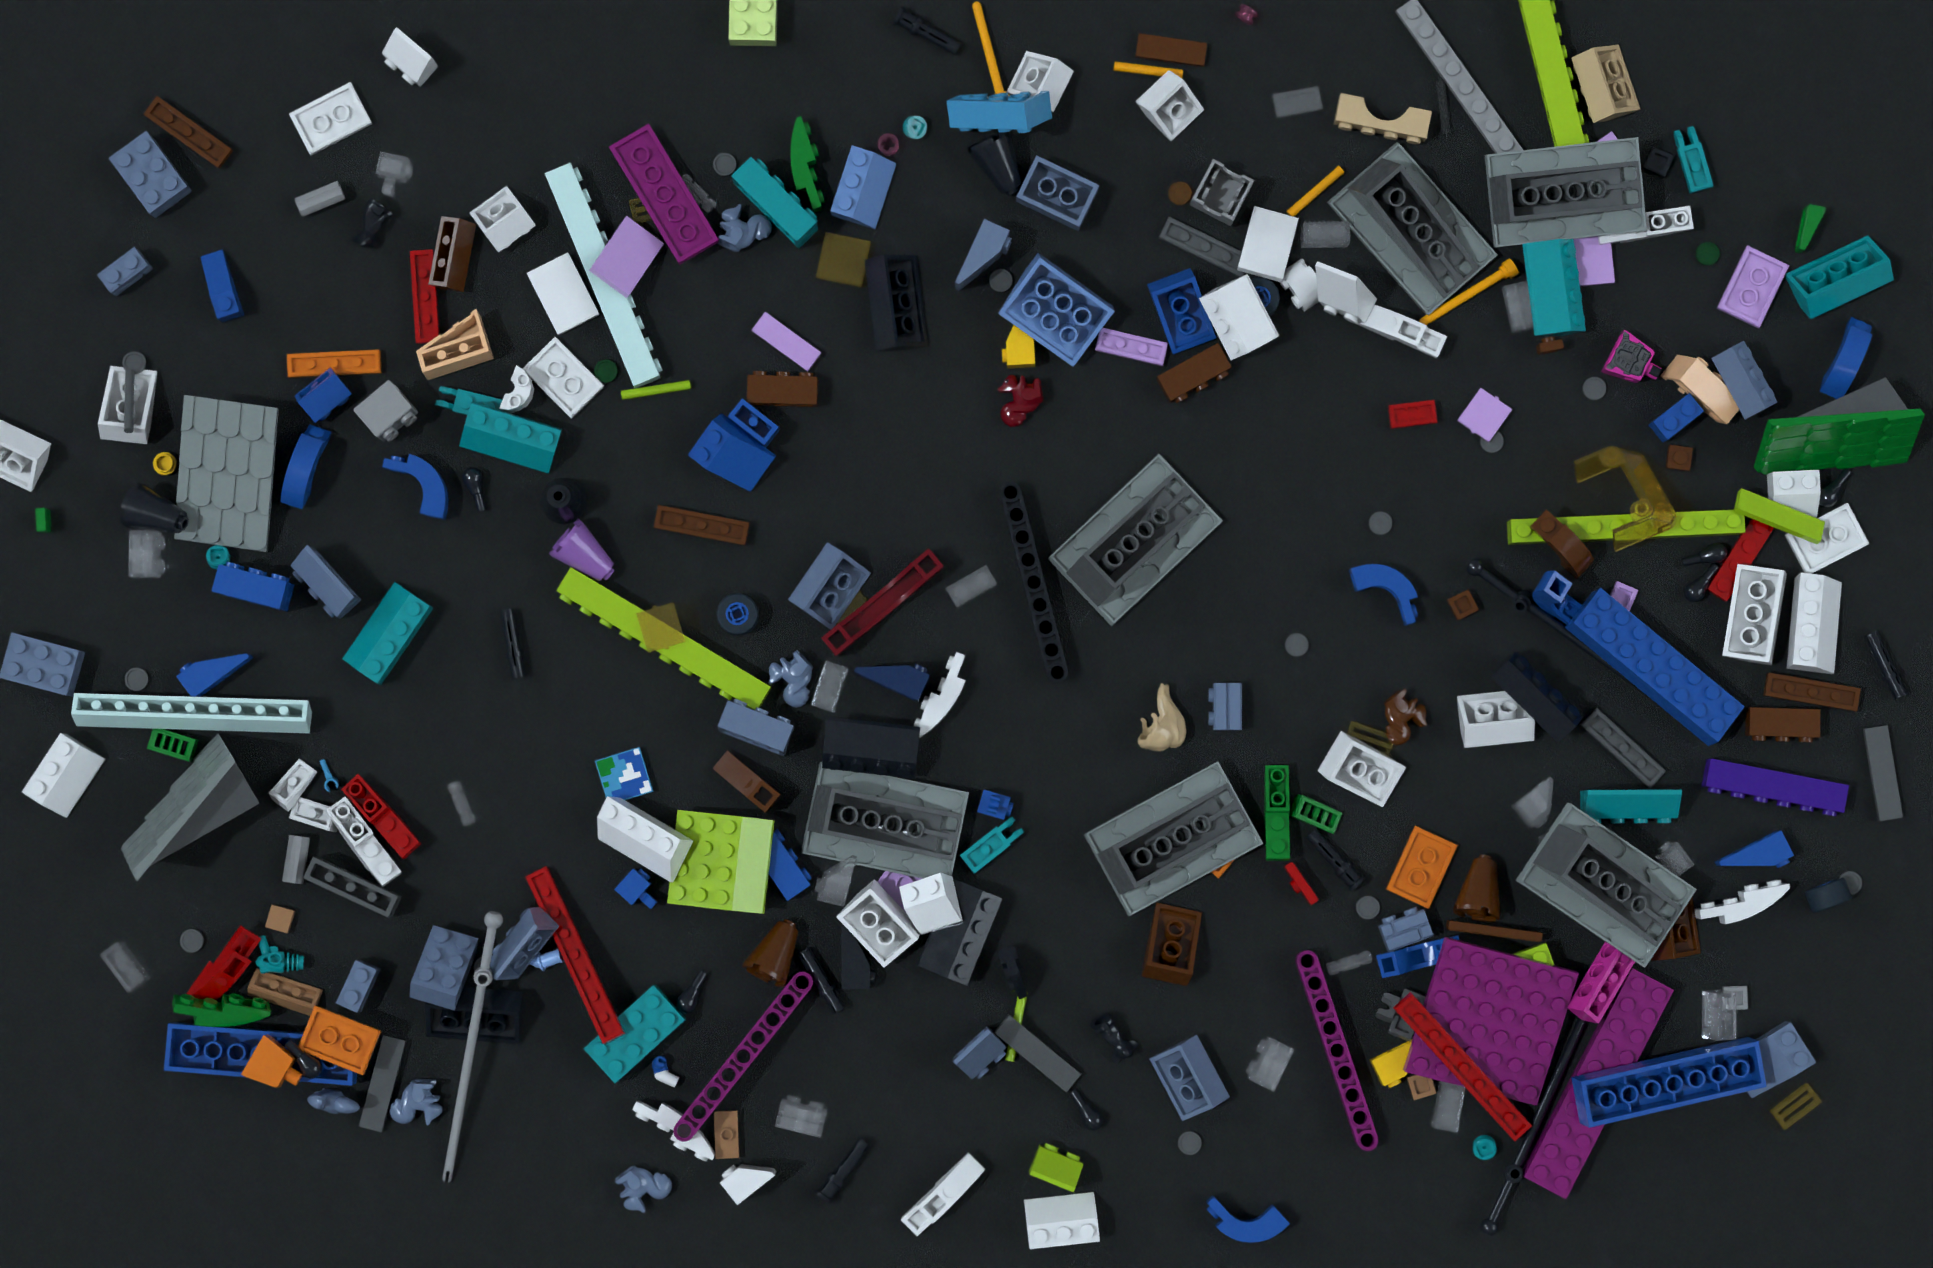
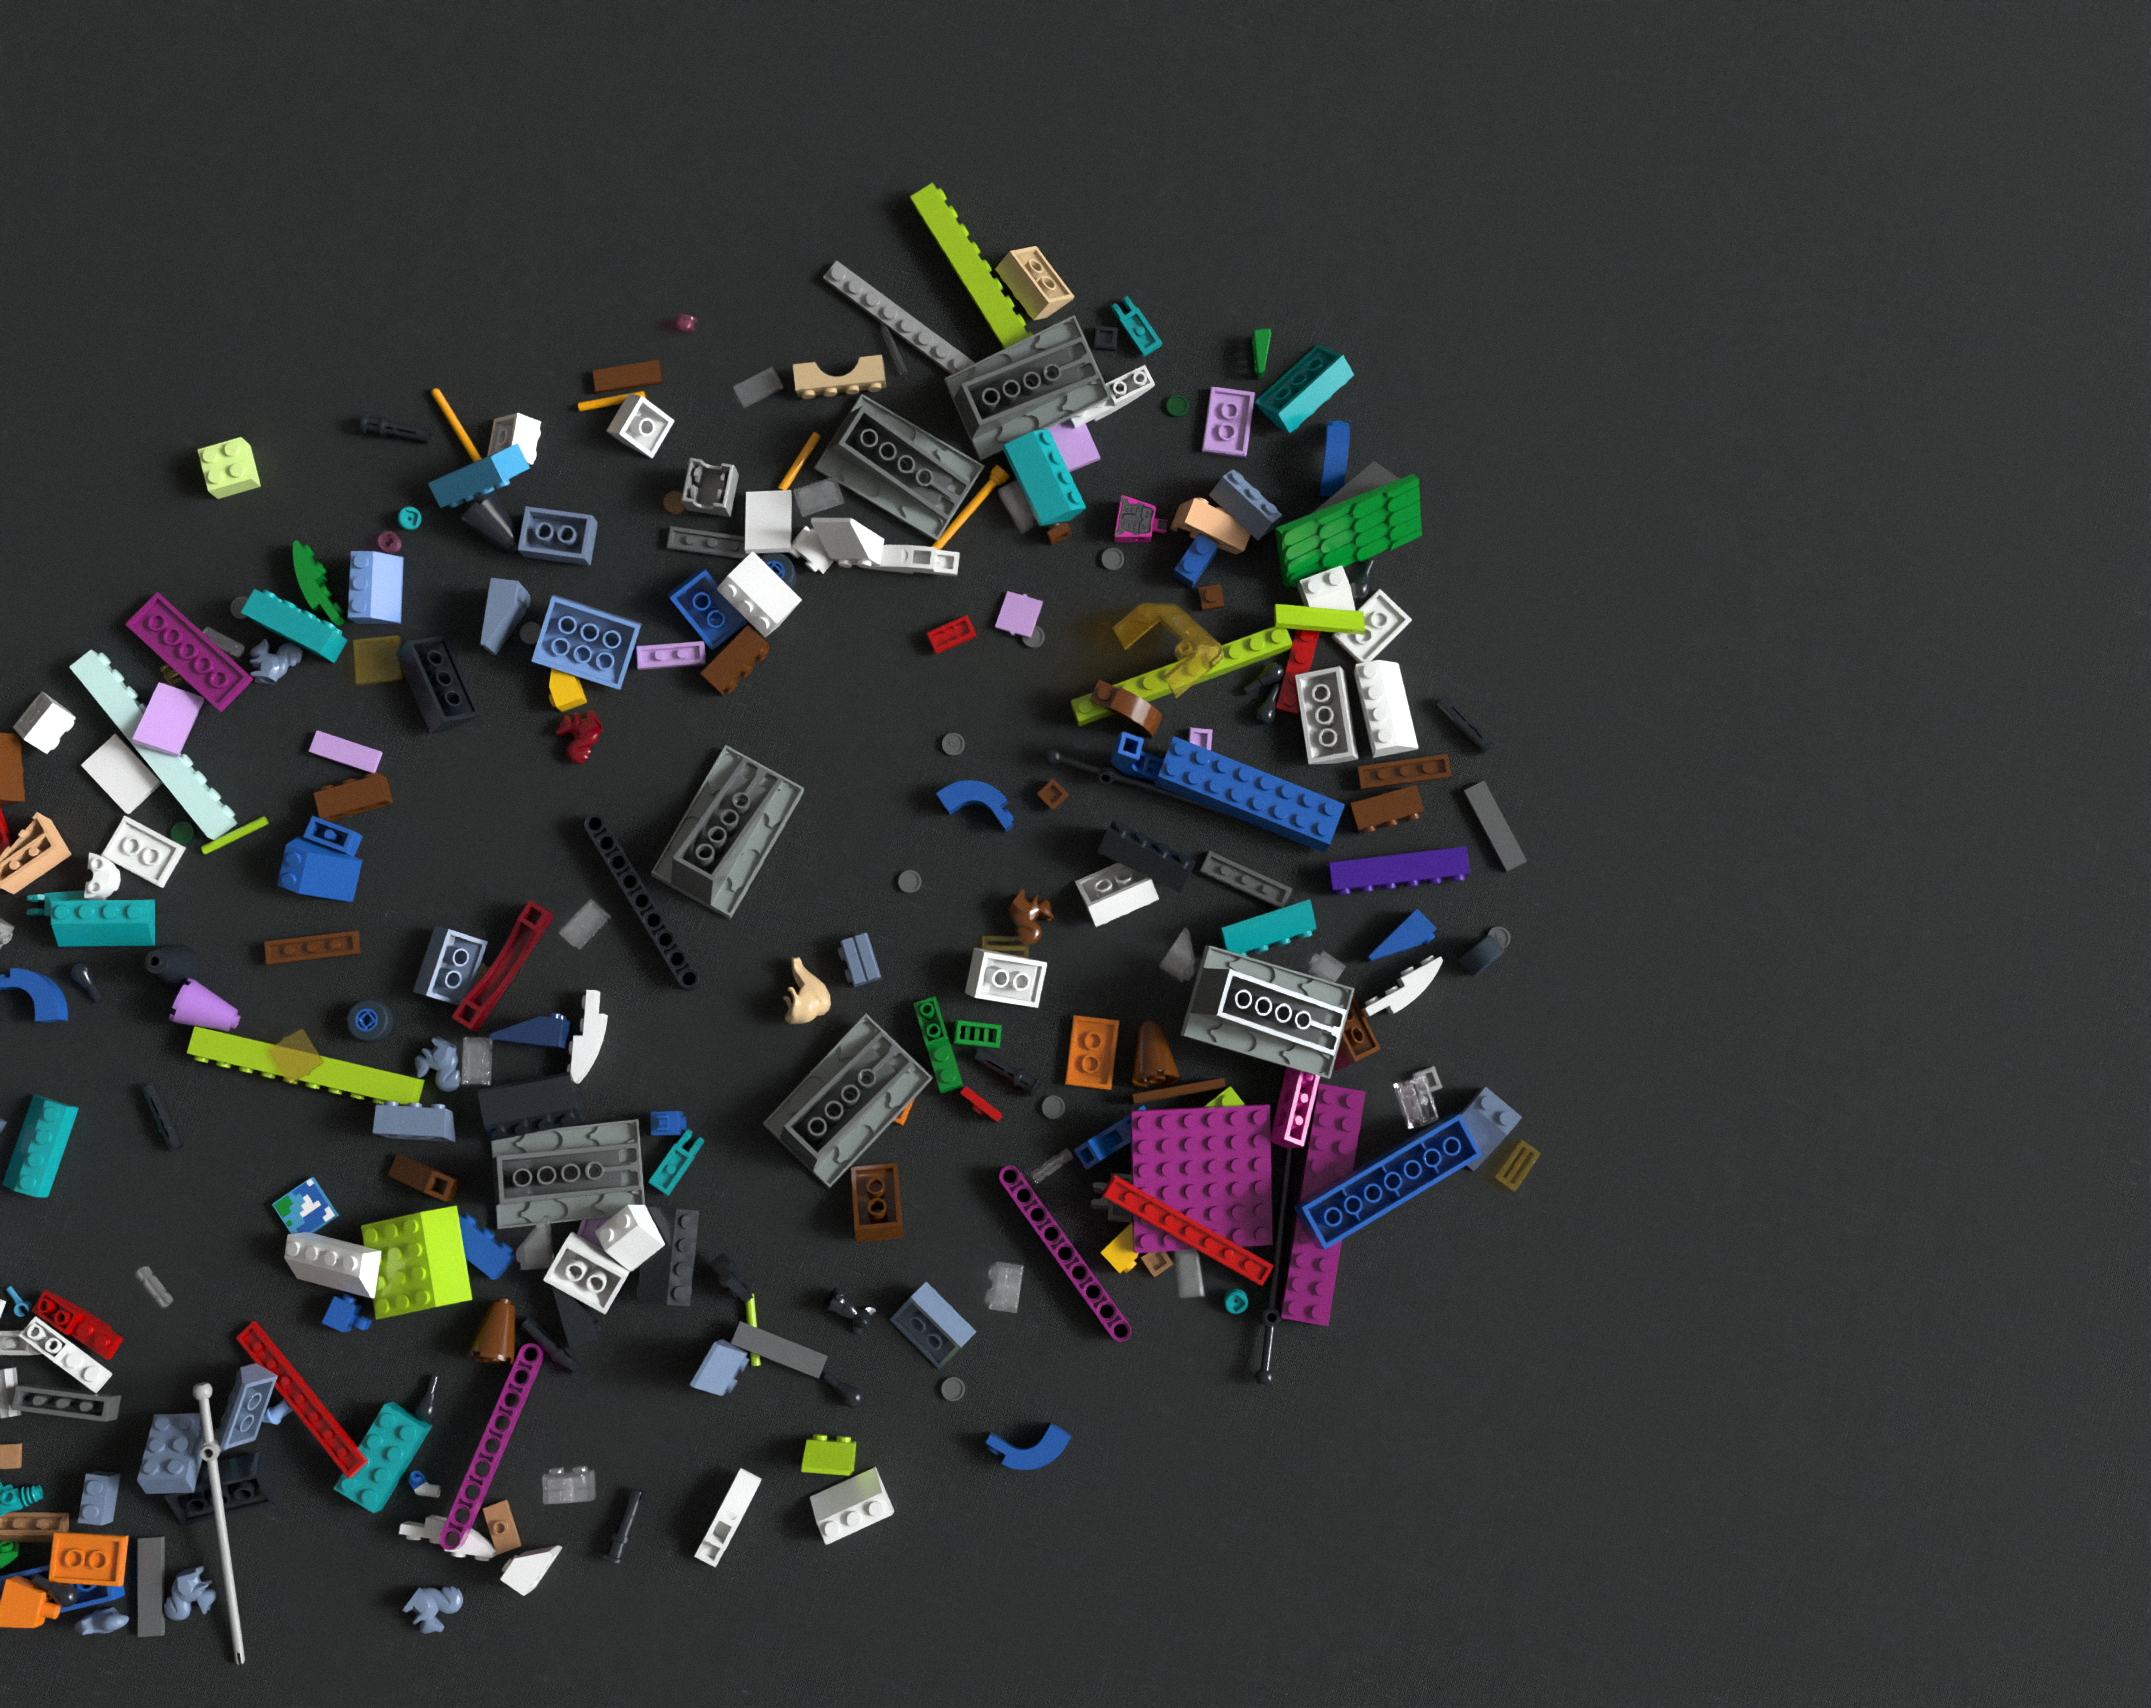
camera: 15 degrees left, 5 degrees down
sand blue brick [1378,907,1433,952] -> none

